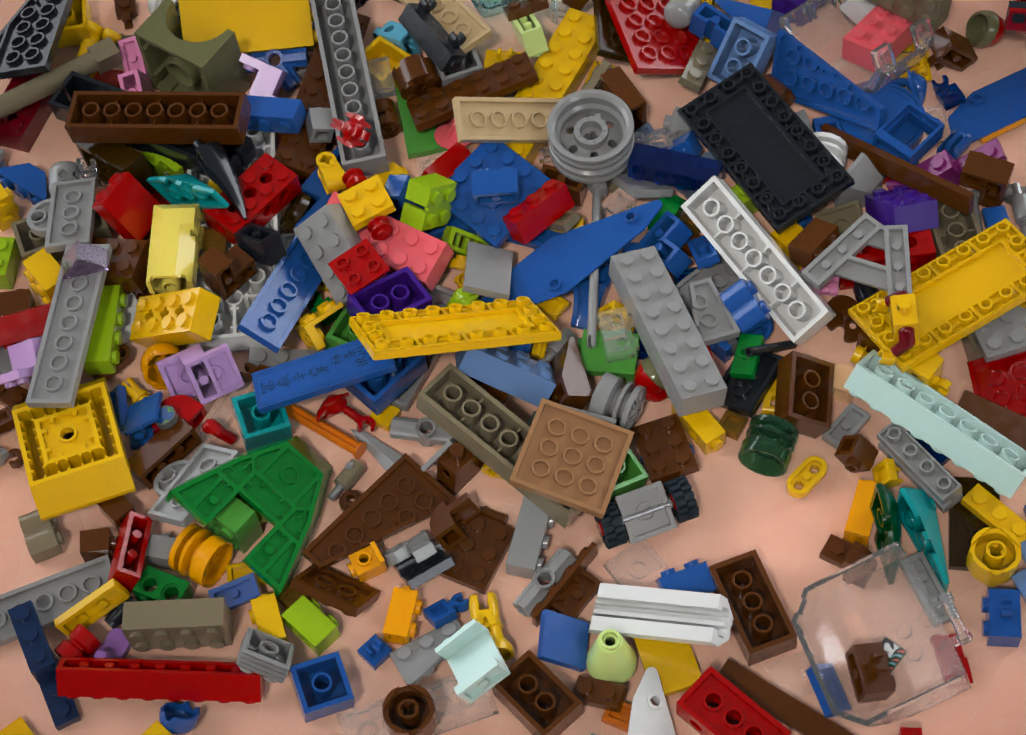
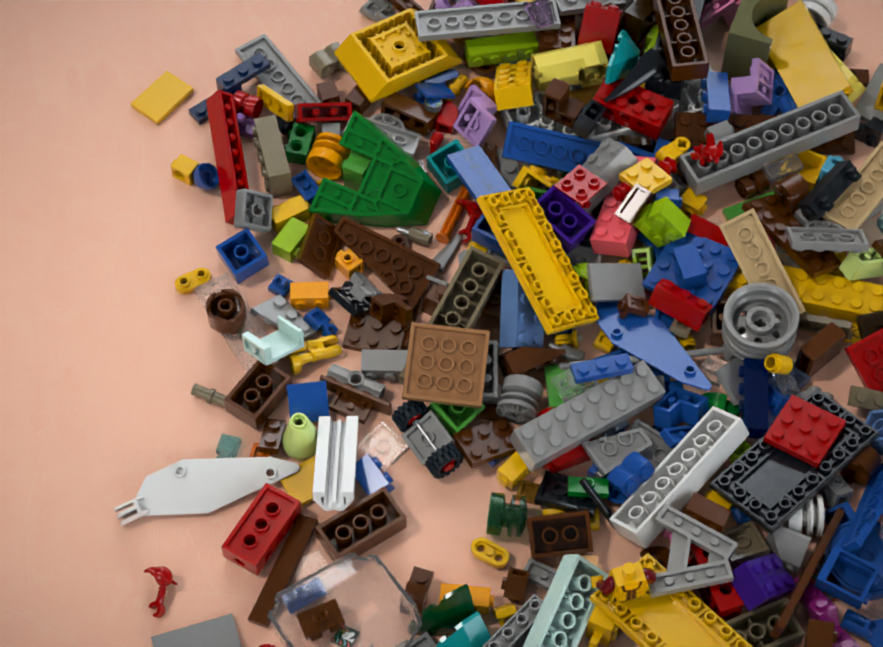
camera: 70 degrees right, 0 degrees up
none -> blue plate [570,353,634,384]
none -> tile [615,183,653,225]
none -> reddish brown bracket [617,293,649,319]
none -> red plate [763,394,846,468]
none -> yellow brick [764,353,793,375]
none -> light grey plate [786,220,869,253]

